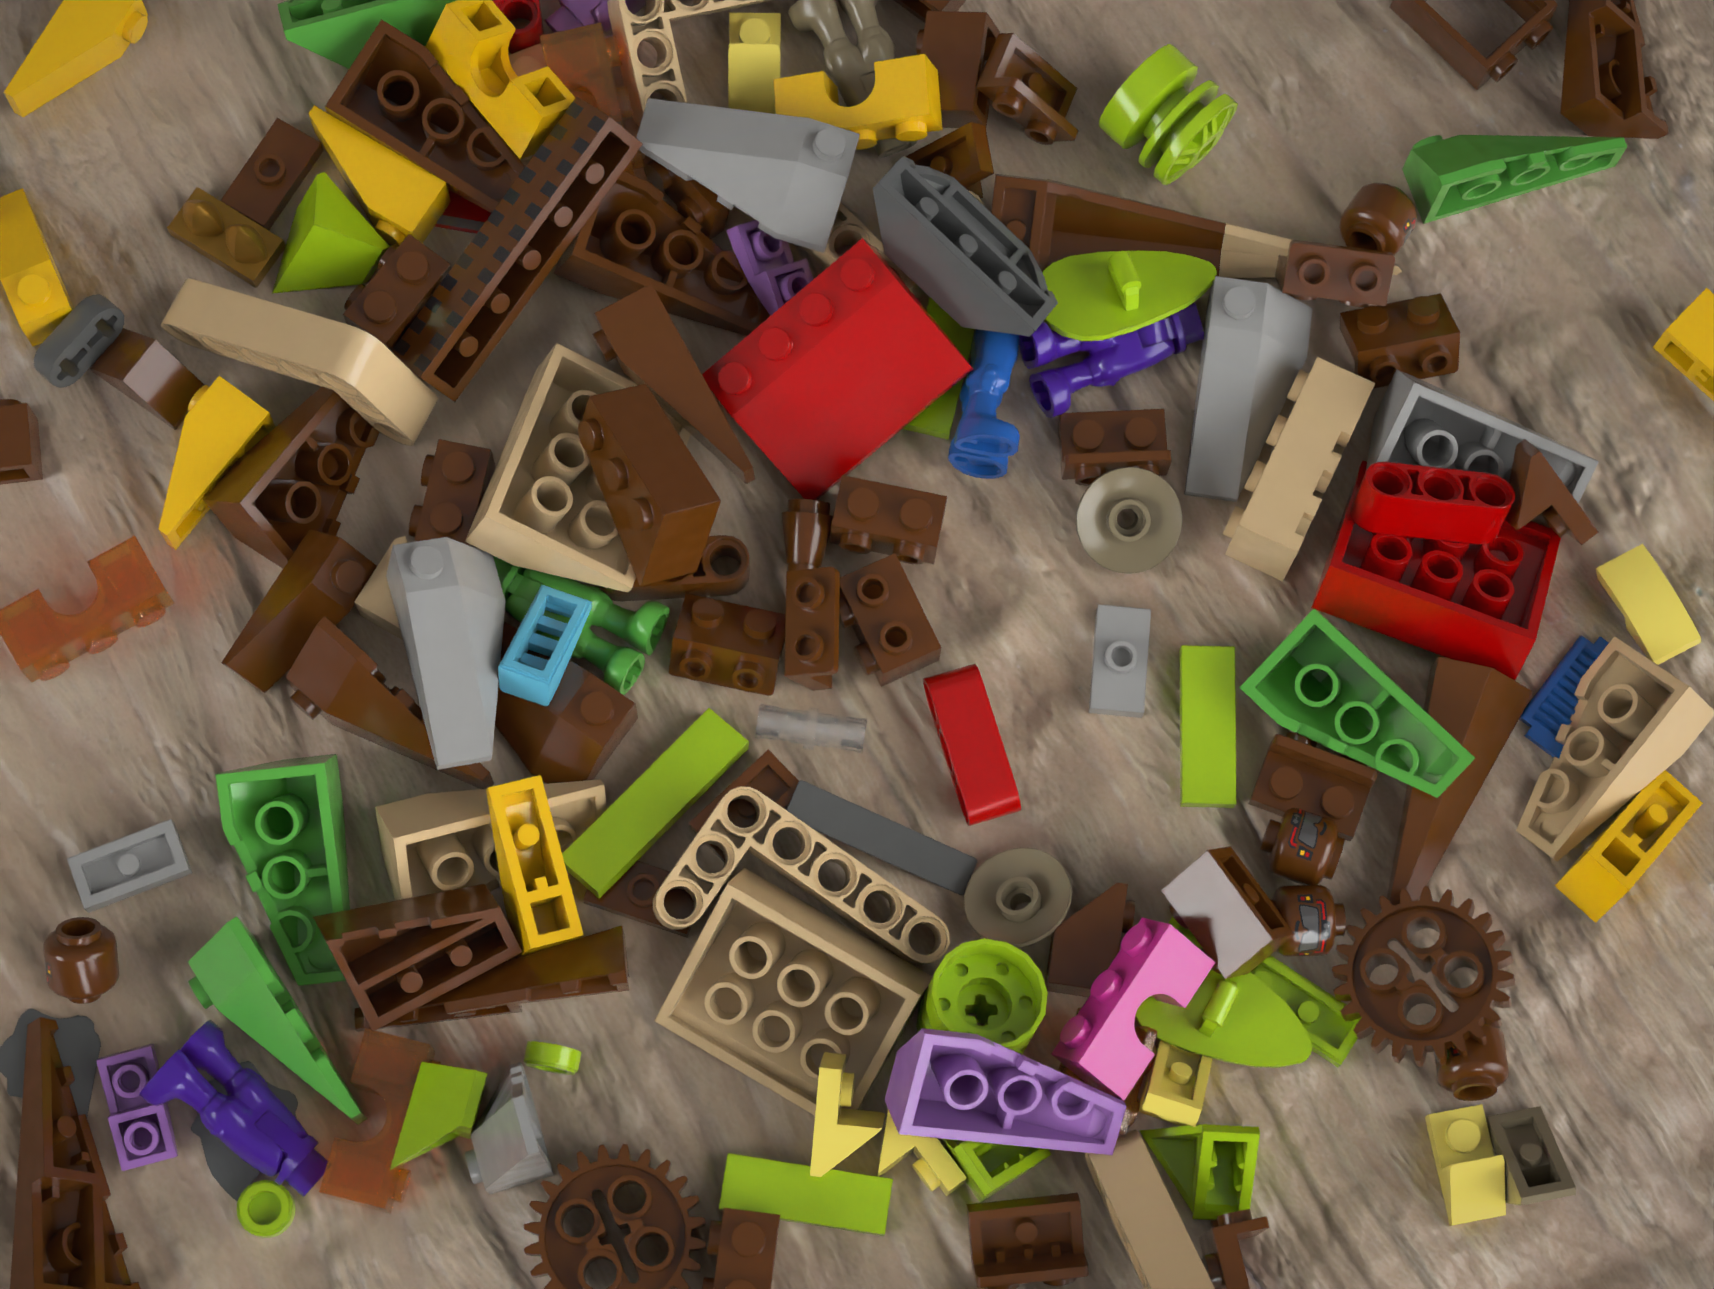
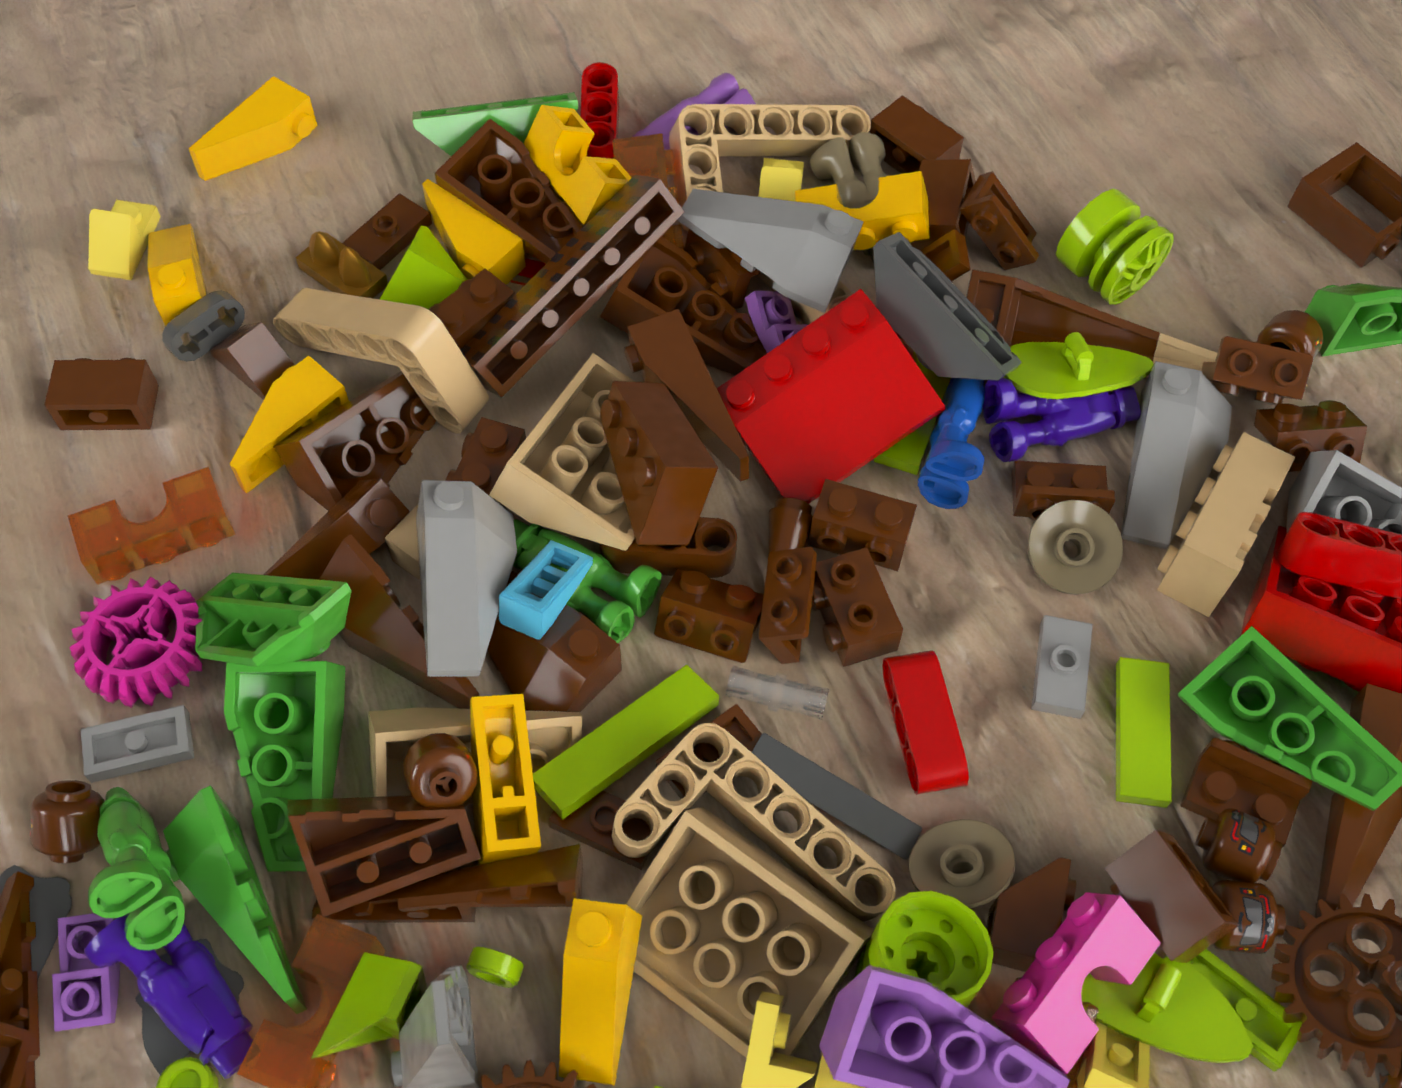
camera: 10 degrees right, 15 degrees down
none -> dark pink gear [69,576,203,708]
none -> bright green piece [88,787,185,950]
none -> bright green wedge [196,572,352,667]
none -> reddish brown head [404,733,477,808]
none -> yellow slope [559,898,642,1086]

